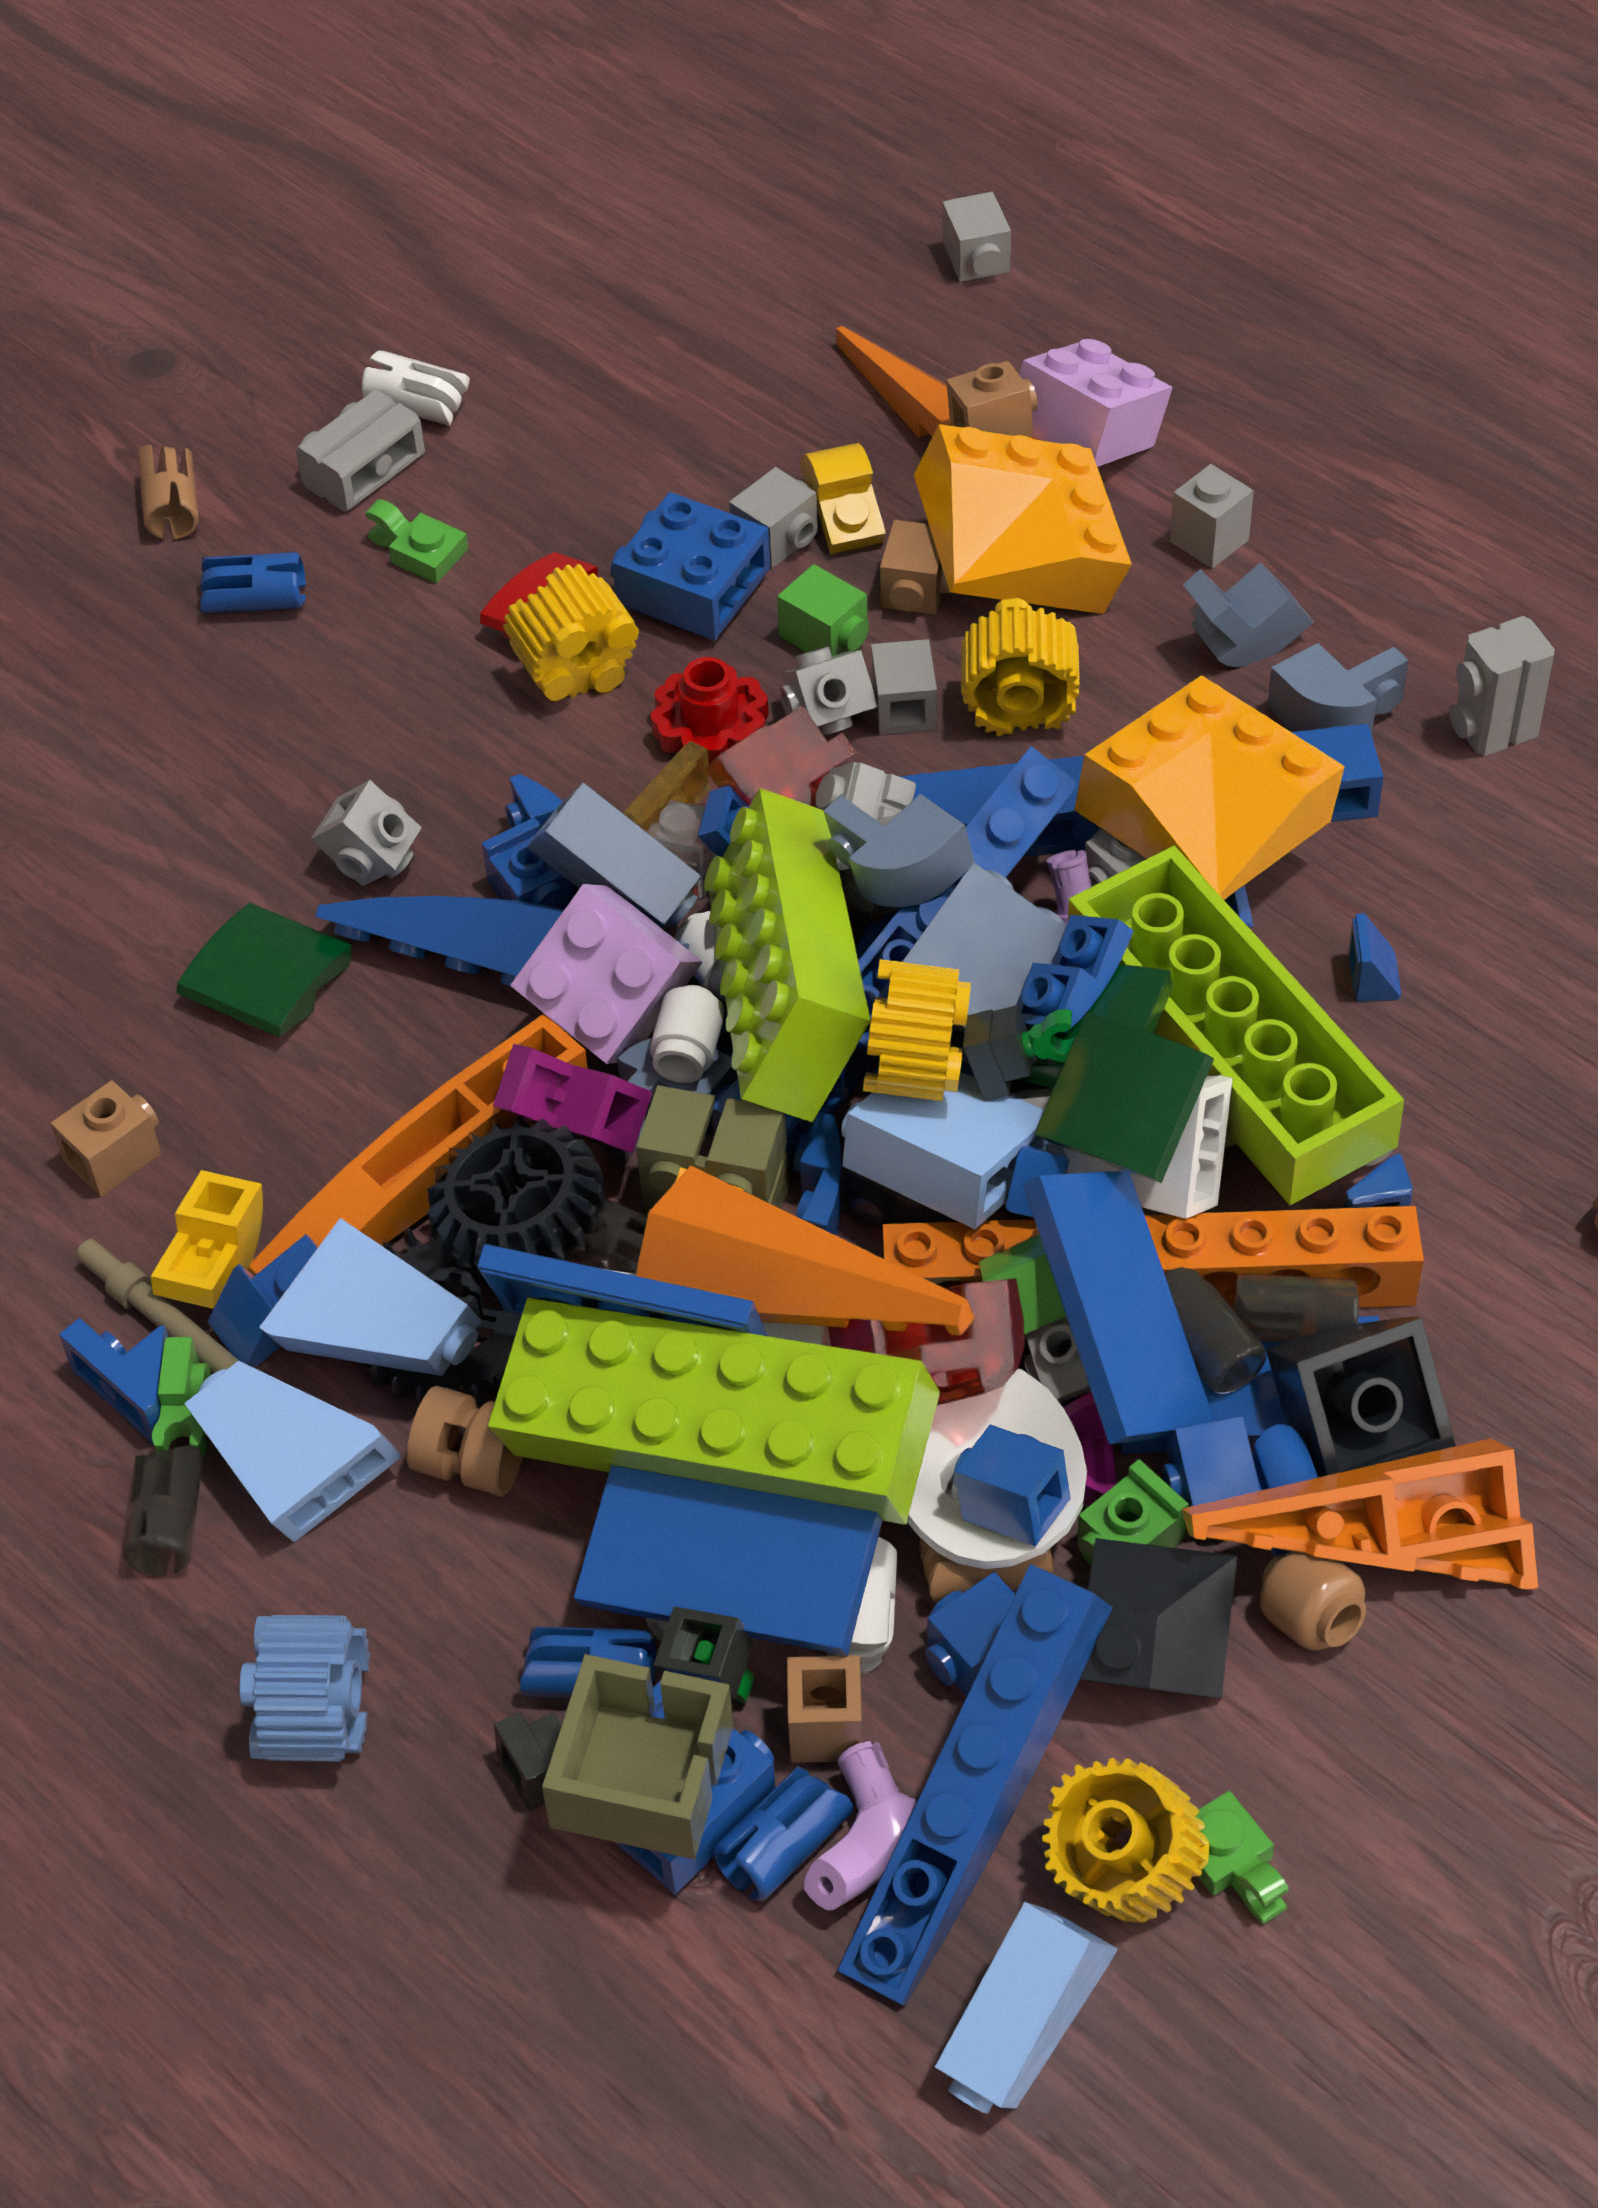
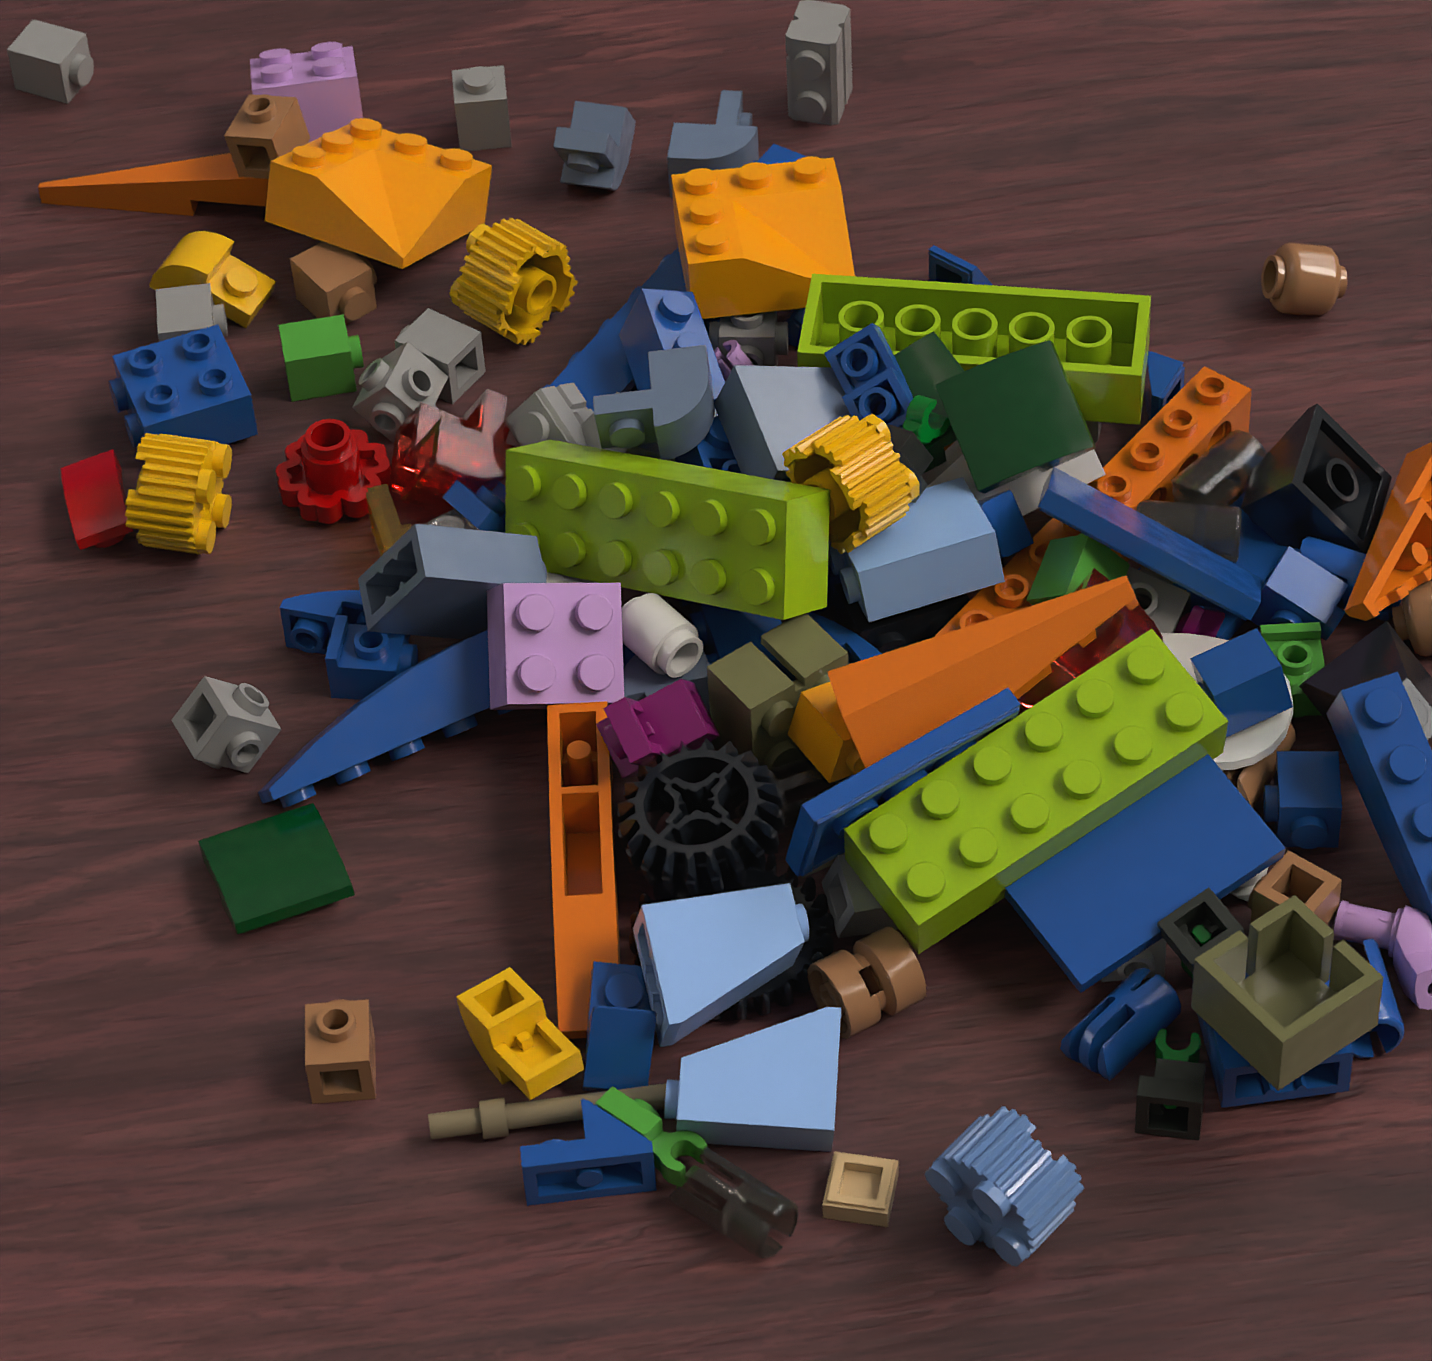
camera: 50 degrees left, 5 degrees down
none -> tan tile [822,1151,899,1227]

